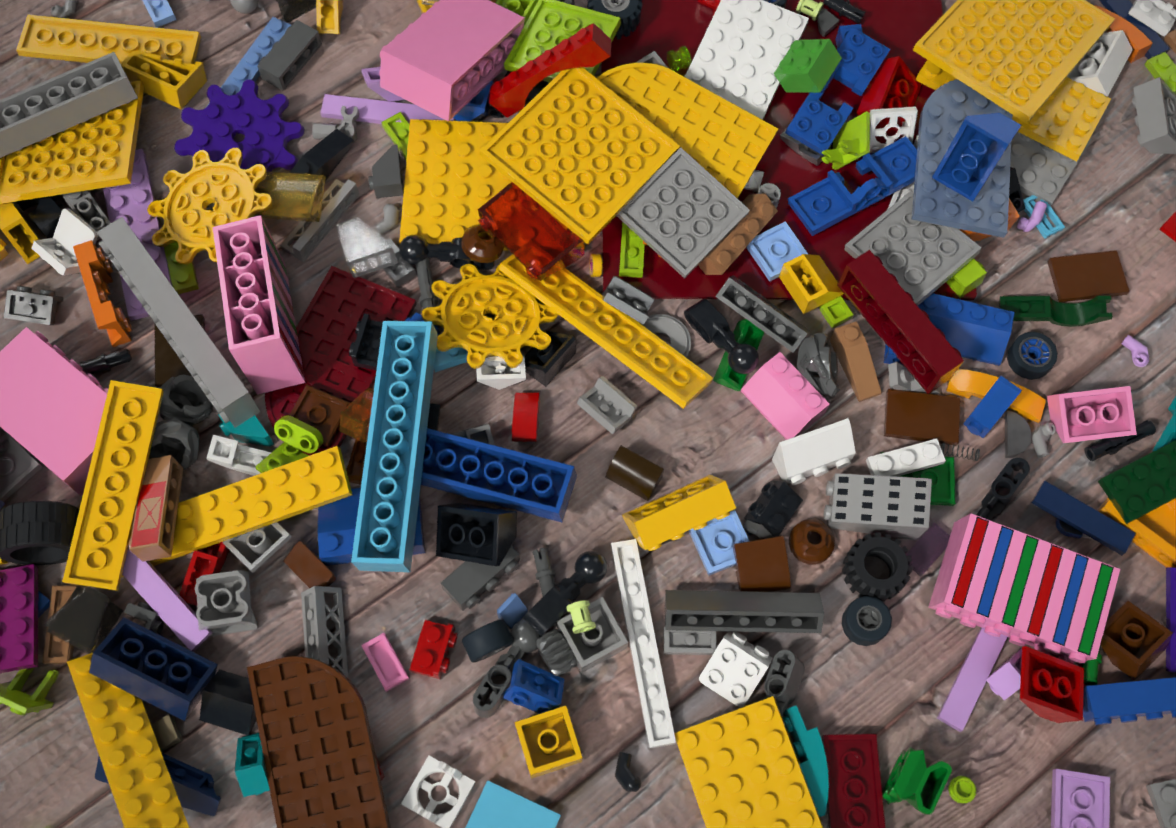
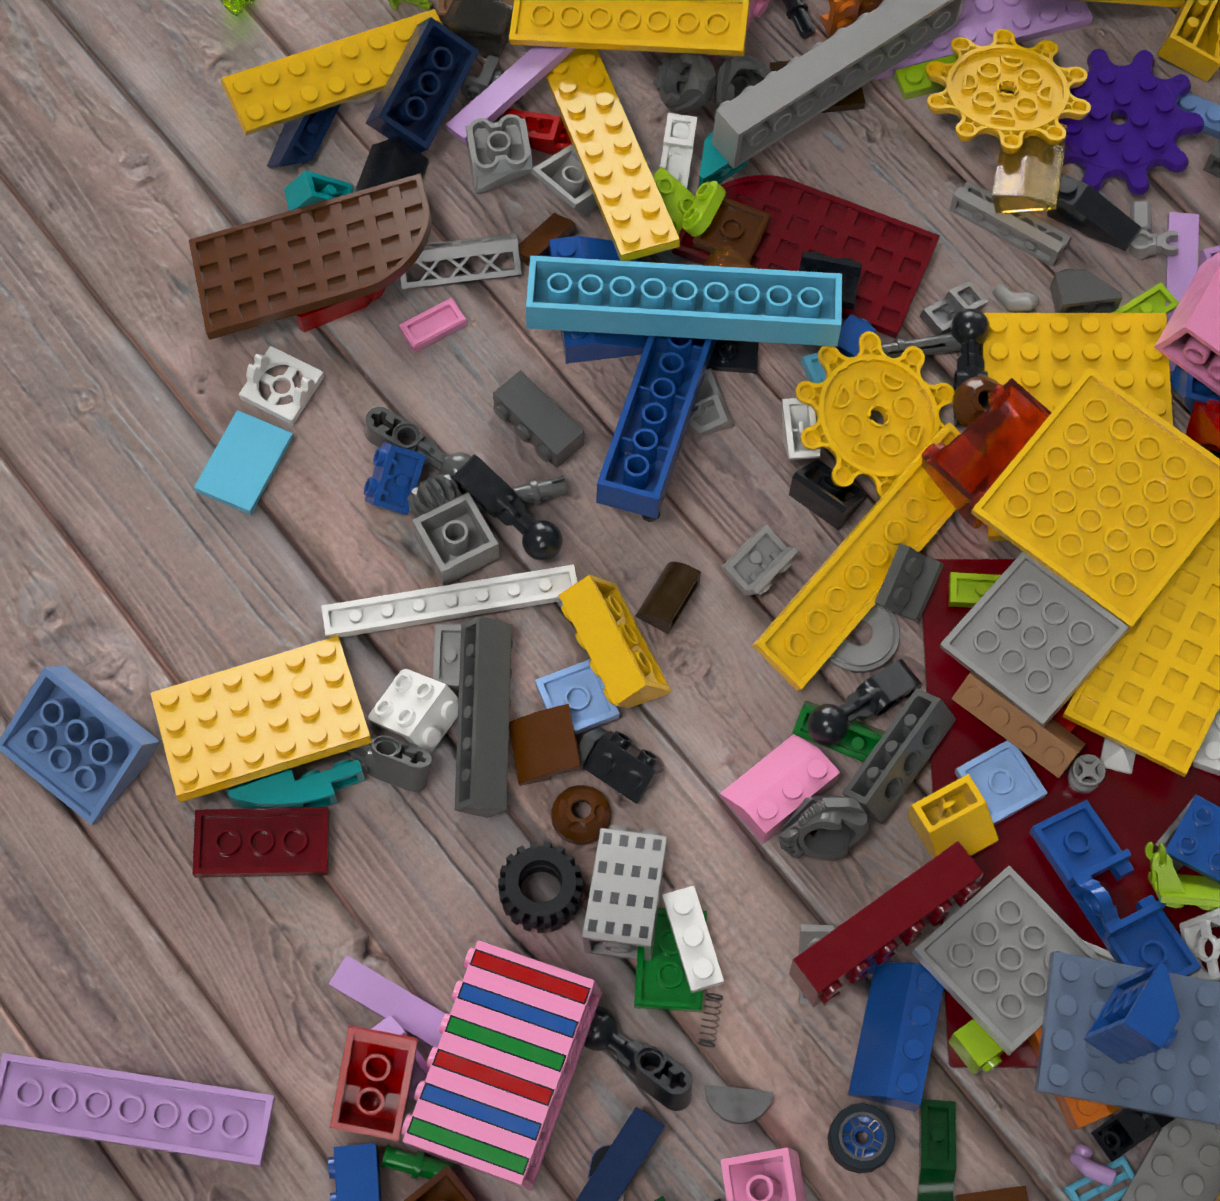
camera: 90 degrees right, 0 degrees up
medium nougat brick [129,455,183,562] -> none
dark tan slope [151,714,183,751] -> none
bright pink brick [213,215,305,395] -> none
clear slope [335,217,398,278] -> none
red bracket [409,620,458,679] -> none
black slope [436,503,517,567] -> none
black wheel [462,619,514,663] -> none
medium blue slope [497,593,528,629] -> none
red slope [512,393,540,442] -> none
yellow brick [514,706,583,779] -> none
yellowish green bush [566,600,596,634] -> none
yellow tile [589,254,602,277] -> none
black arm [615,752,641,792] -> none
white slope [772,418,856,485] -> none
lime plate [820,296,854,329] -> none
medium nougat slope [830,321,882,402] -> none
black wheel [842,596,892,646] -> none
green piece [882,747,952,815] -> none
reddish brown tile [884,389,960,446] -> none
clear purple tile [906,523,950,577] -> none
light orange slope [946,369,1046,423] -> none
lime plate [948,776,976,804] -> none
blue slope [963,376,1022,438] -> none
light grey arm [1032,422,1056,458] -> none

